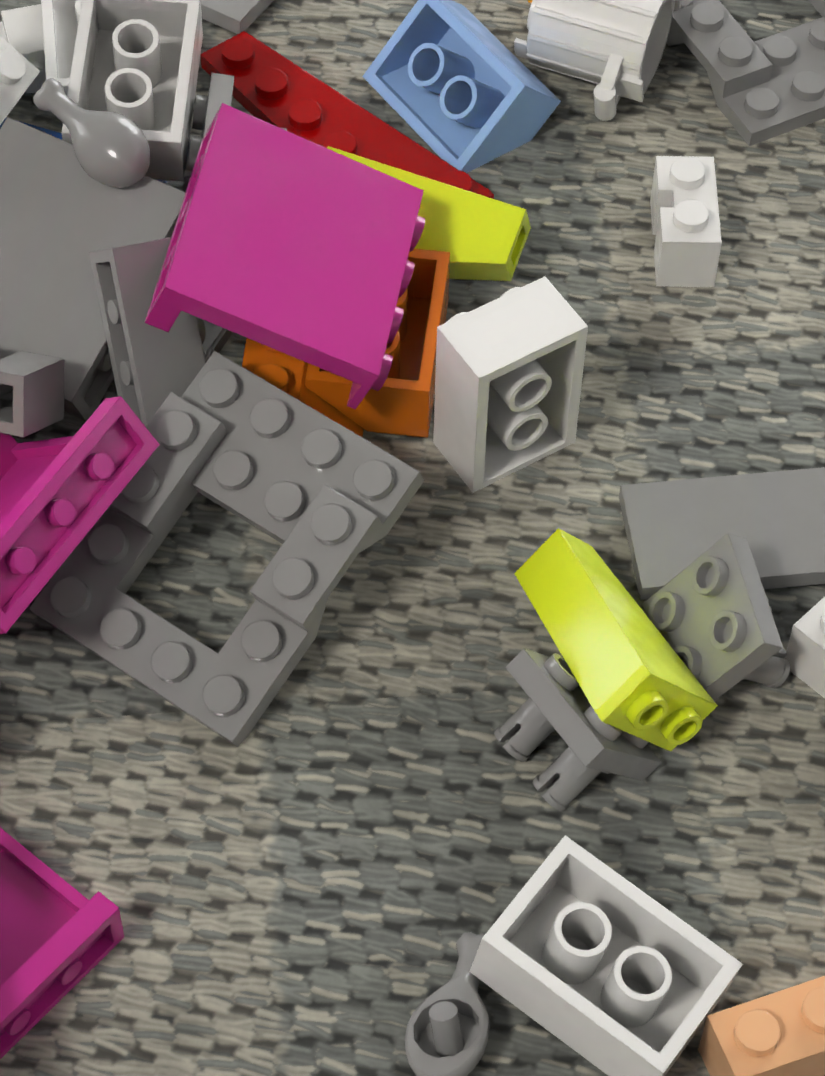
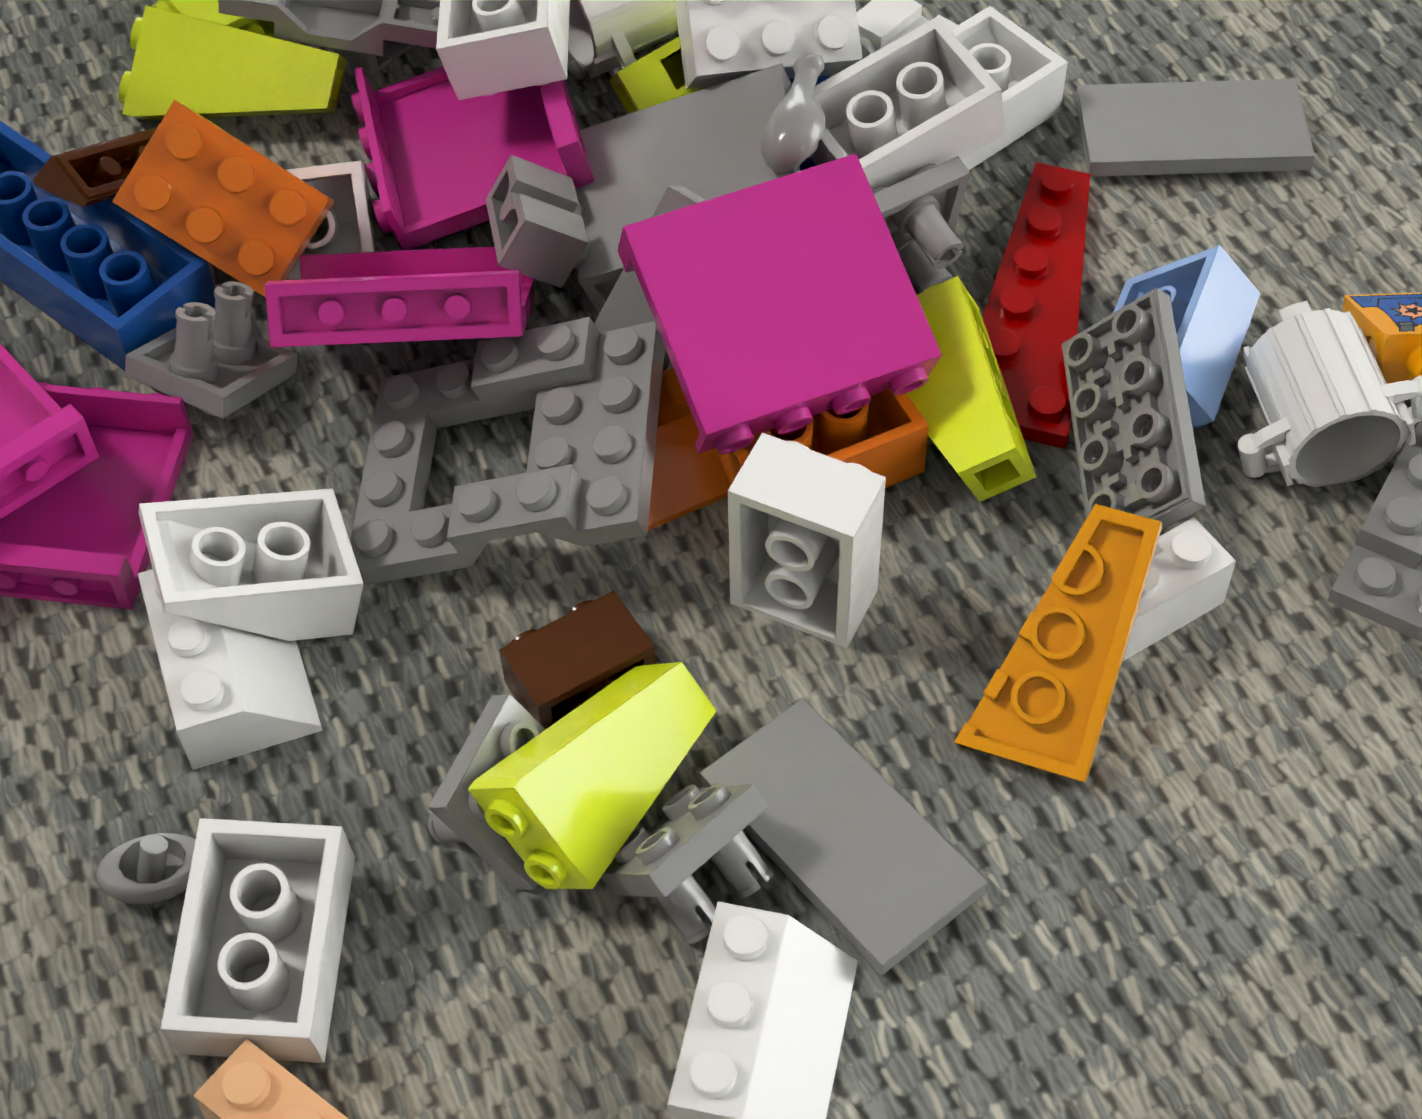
camera: 60 degrees right, 0 degrees up
none -> white slope [137,569,323,770]
none -> white slope [138,488,364,641]
none -> reddish brown brick [499,590,656,729]
none -> light orange wing [954,504,1163,783]
none -> light grey tile [1062,288,1206,530]

